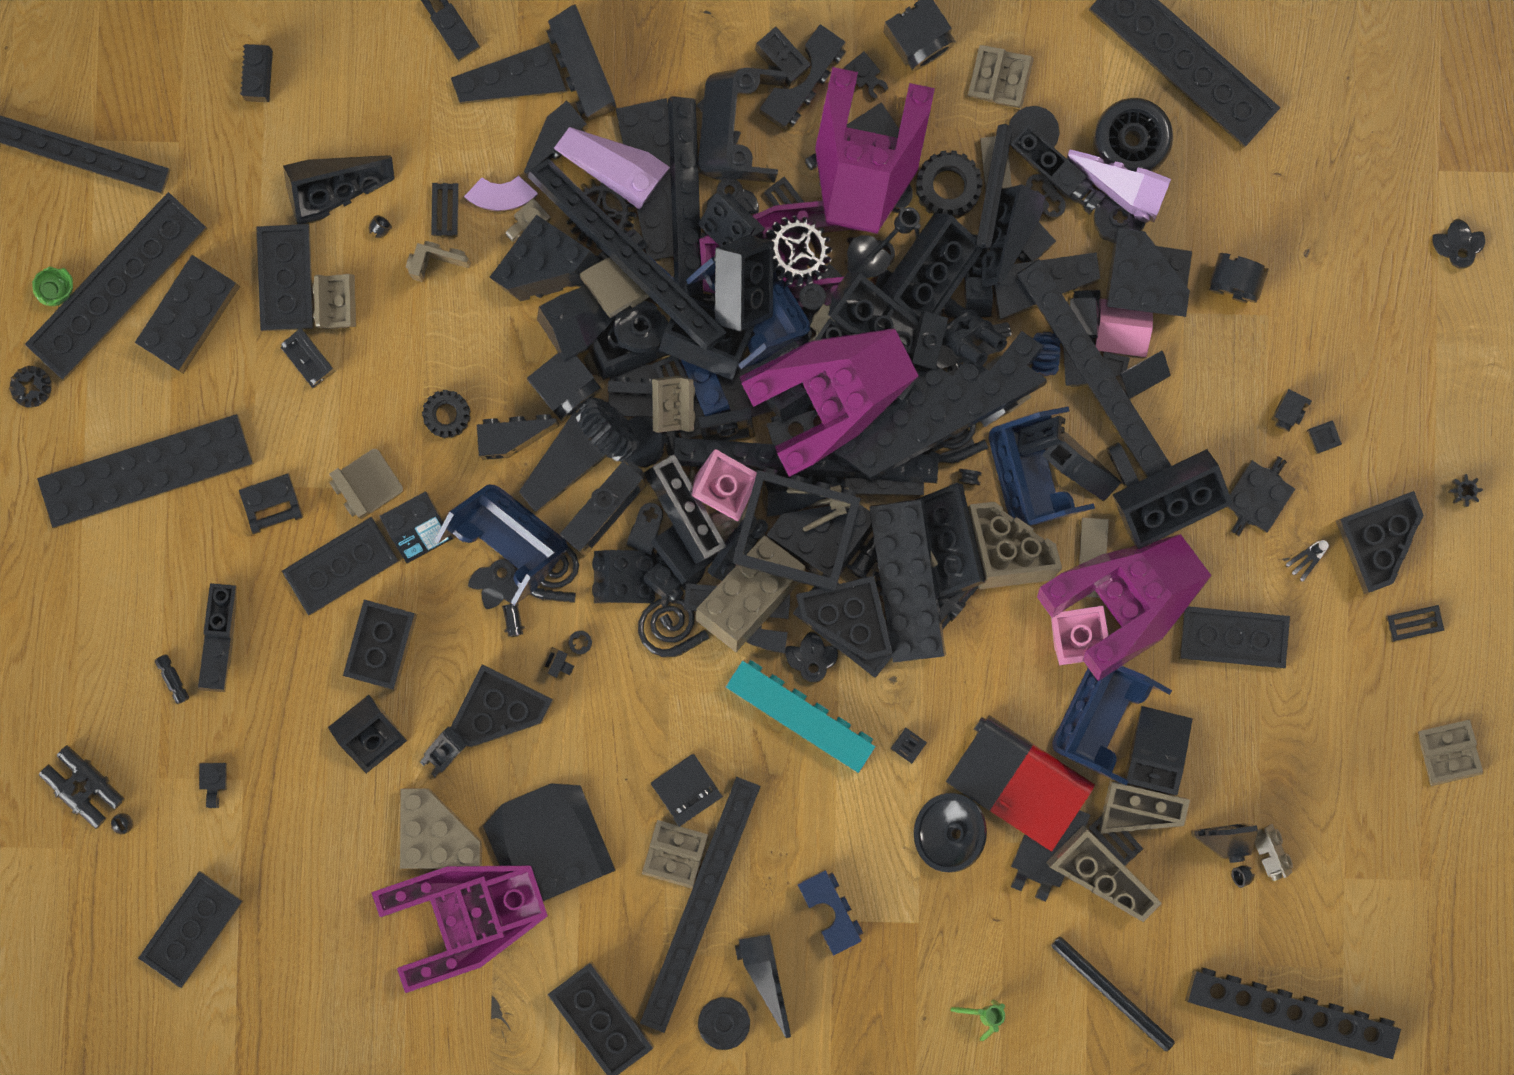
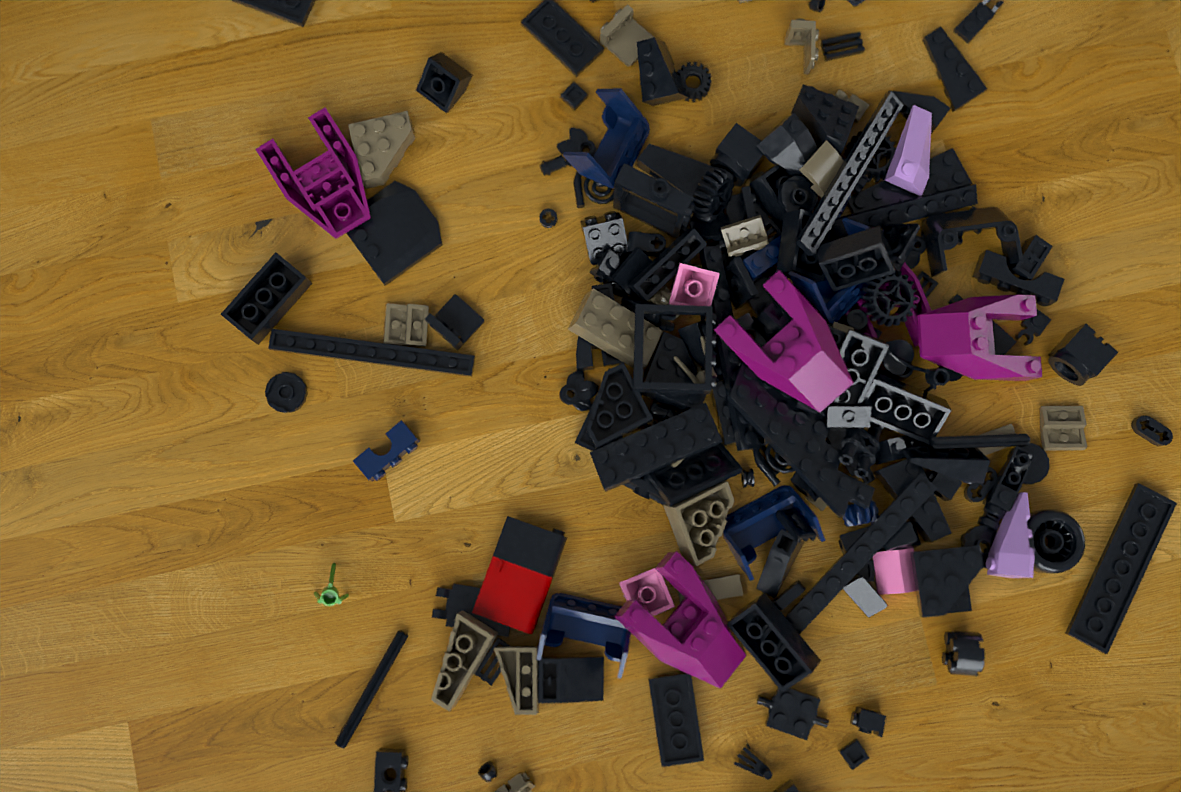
camera: 75 degrees right, 5 degrees down
black brick [343,599,418,690] -> none
black slope [379,491,453,564] -> none
black hinge [420,727,467,778] -> none
black brick [450,664,554,747] -> none
lavender tile [464,176,538,211] -> none
black slope [477,414,559,460] -> none
black tile [541,647,574,678] -> none
black slope [546,4,617,121] -> none
black piece [638,598,710,658] -> none
teal brick [726,660,876,773] -> none
black wedge [735,932,791,1038] -> none
black tile [890,727,927,764] -> none
black dish [914,793,987,873] -> none
black tyre [916,150,982,218] -> none
black wedge [1191,823,1258,863] -> none
none -> black tile [560,82,588,111]
none -> black wedge [637,37,689,106]

